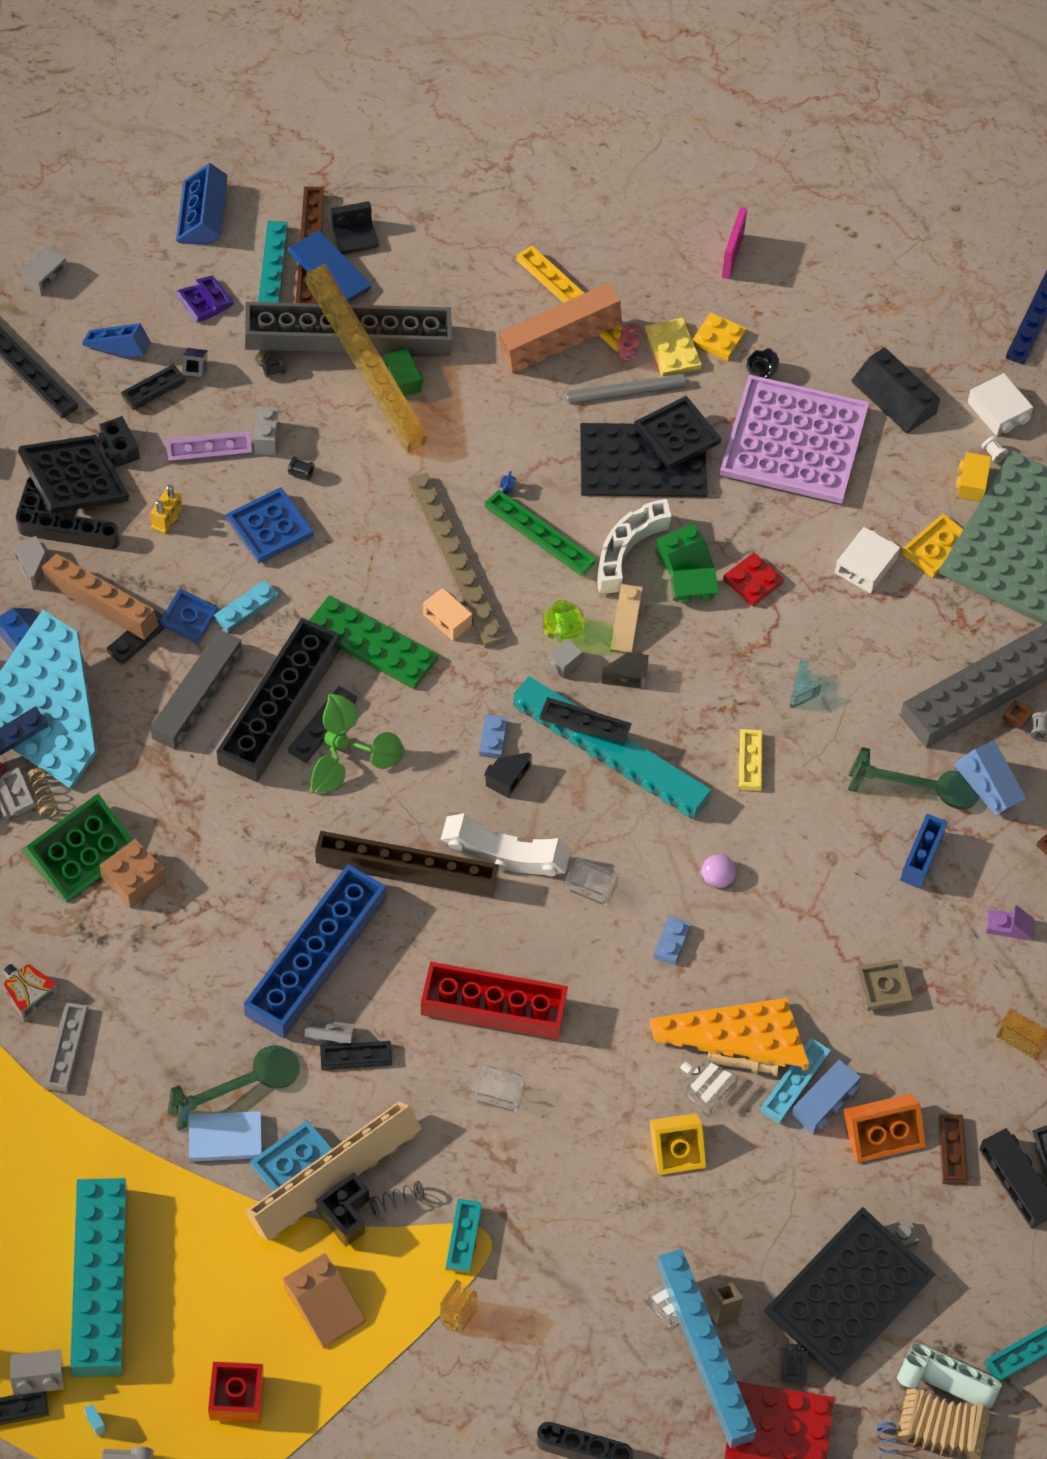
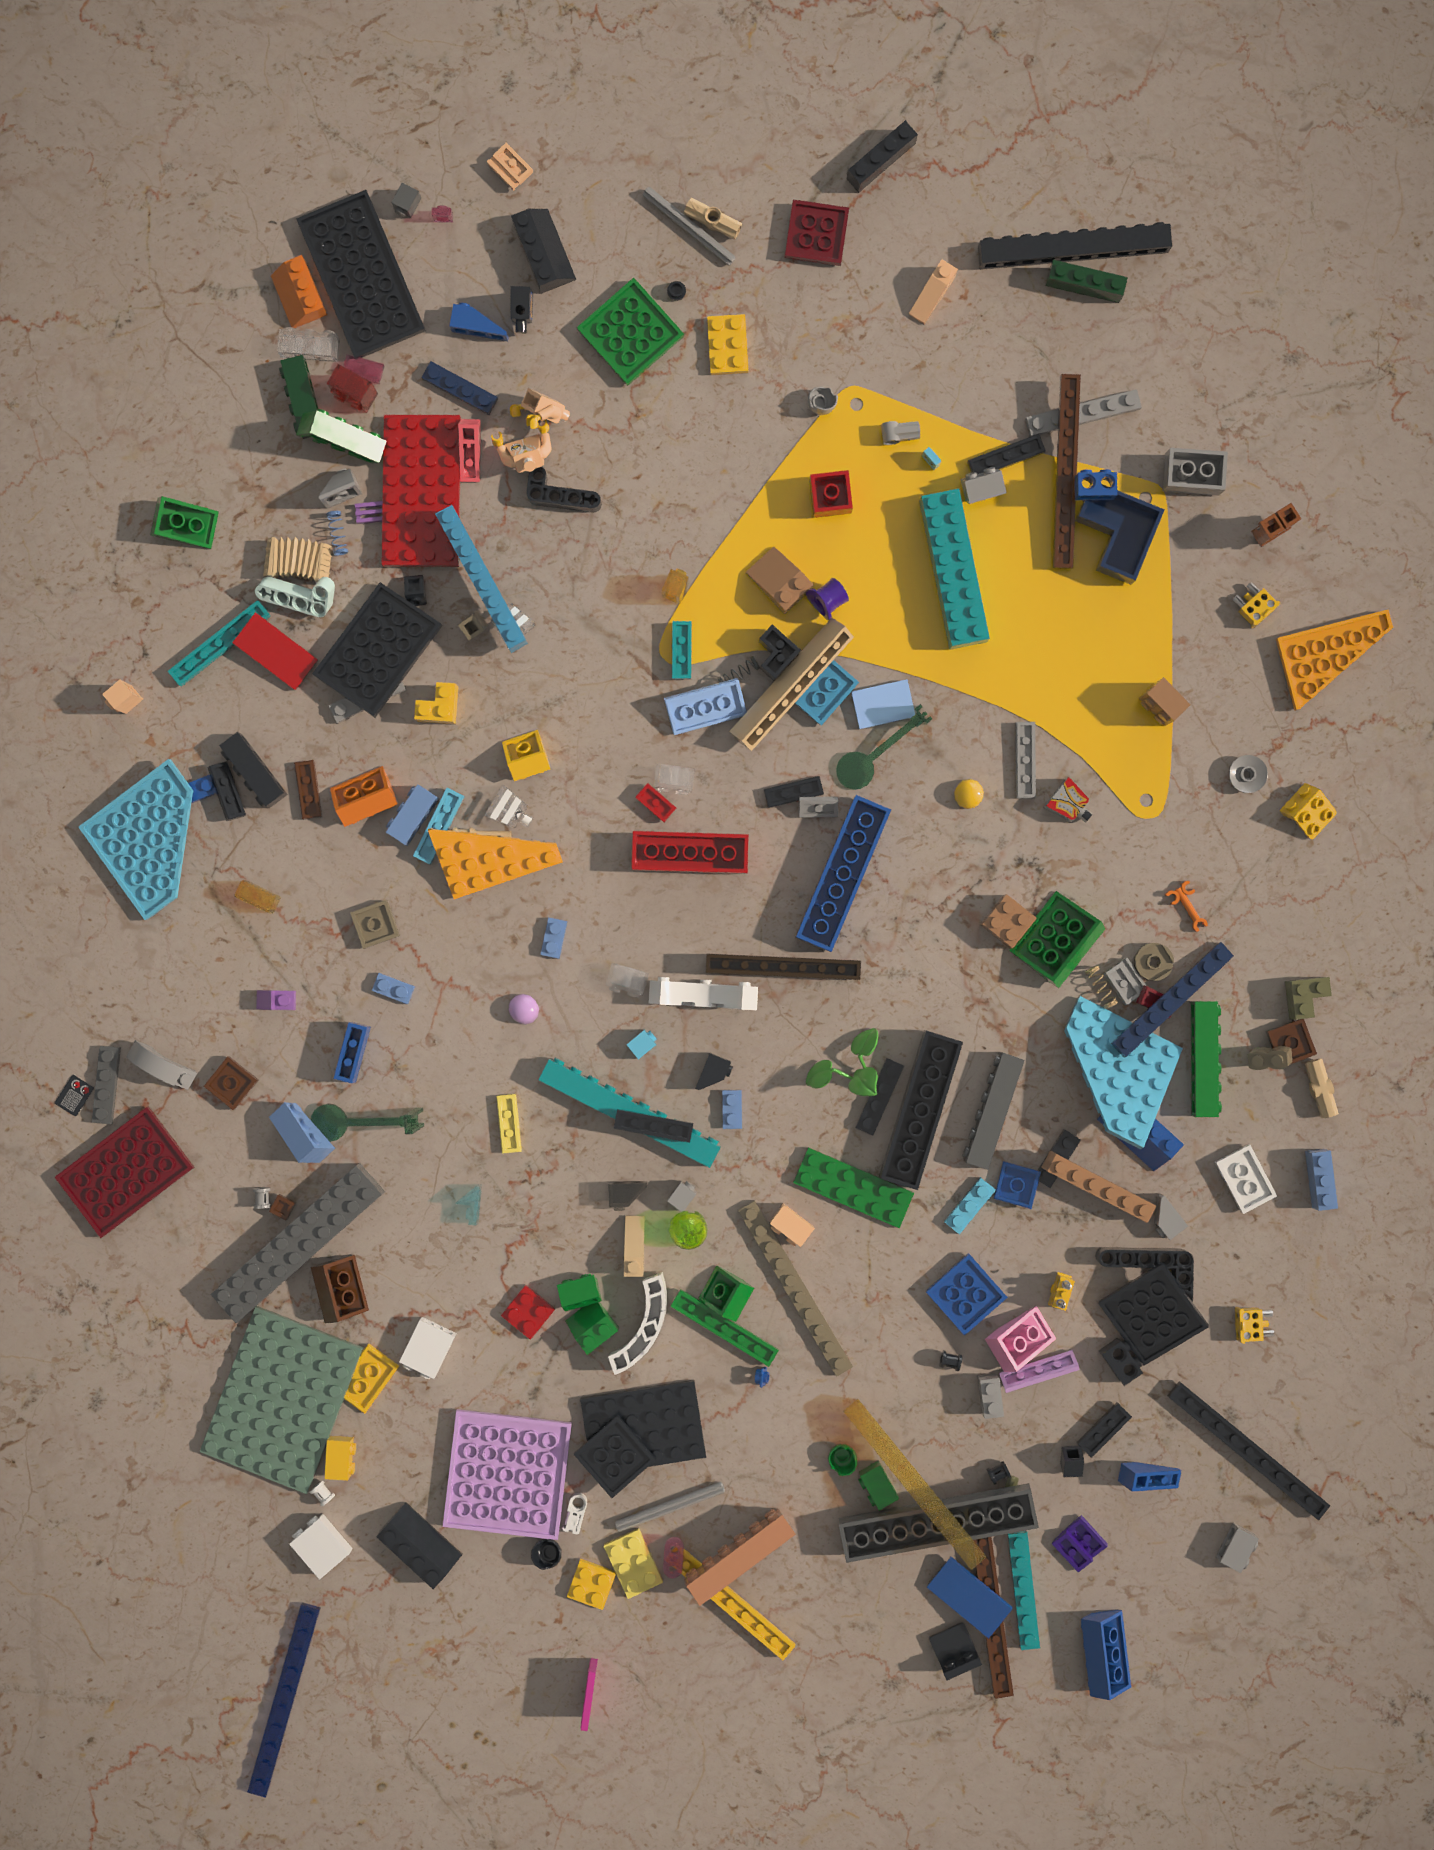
camera: 170 degrees right, 30 degrees up
none -> red tile [232,612,318,690]
none -> reddish brown slope [310,1255,369,1324]
none -> medium blue plate [372,973,415,1004]
none -> yellow brick [414,682,458,725]
none -> white piece [562,1493,587,1535]
none -> medium azure brick [626,1030,657,1060]
none -> red plate [635,783,677,823]
none -> light blue tile [664,678,747,735]
none -> green slope [698,1265,755,1322]
none -> dark purple piece [806,578,849,620]
none -> green hair [828,1444,858,1476]
none -> yellow hair [954,779,984,809]
none -> bright pink slope [985,1306,1056,1372]

